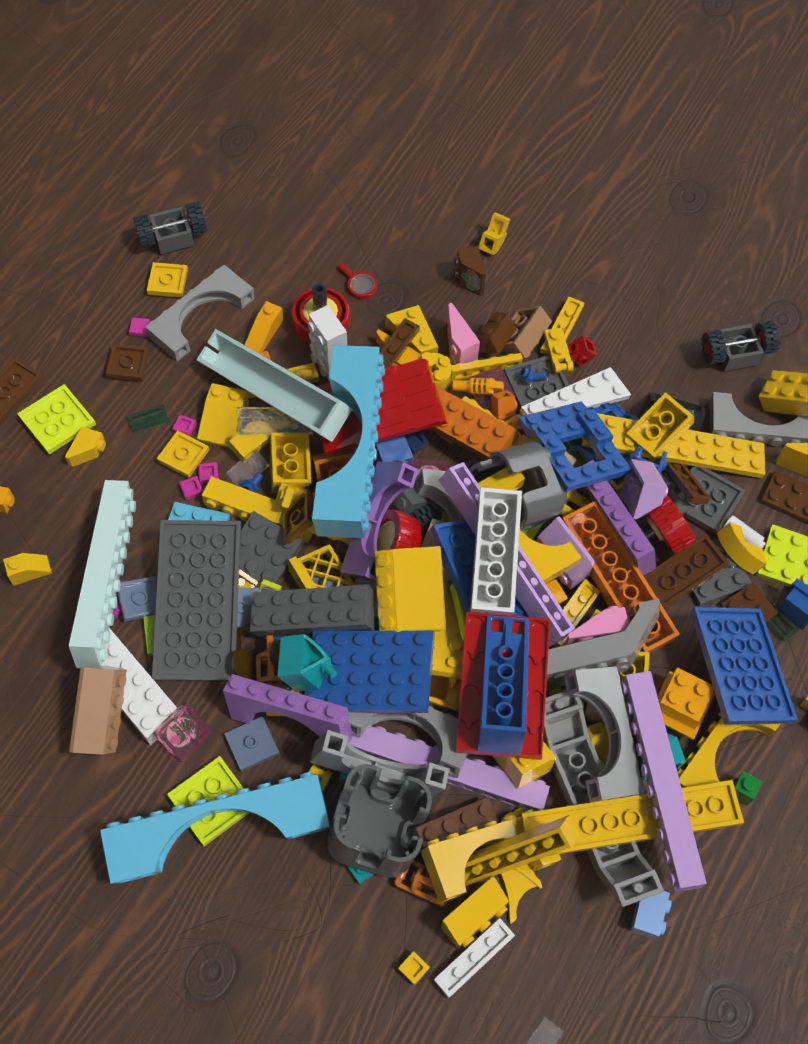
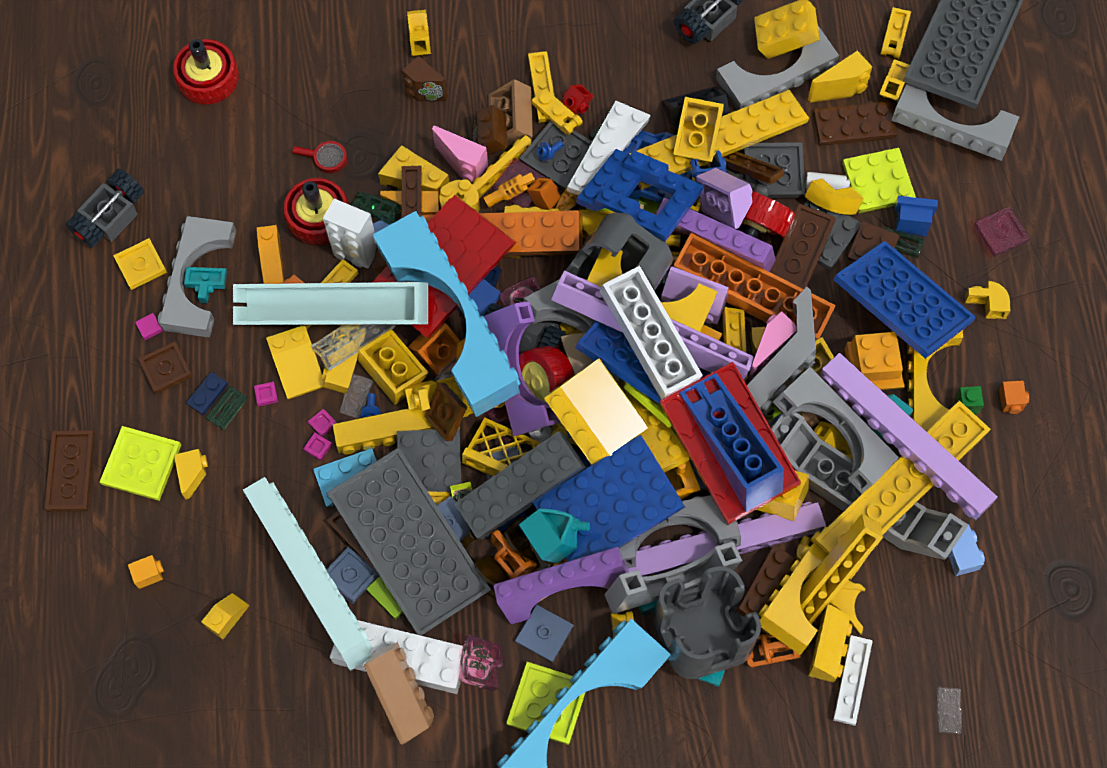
camera: 30 degrees left, 5 degrees up
yellow plate [157,430,210,478] -> none
yellow plate [398,951,430,985] -> none
none -> red wheel [173,39,239,105]
none -> teal hinge [184,267,227,303]
none -> dark blue plate [186,372,228,416]
none -> clear green plate [350,191,402,224]
none -> orange brick [999,381,1029,414]

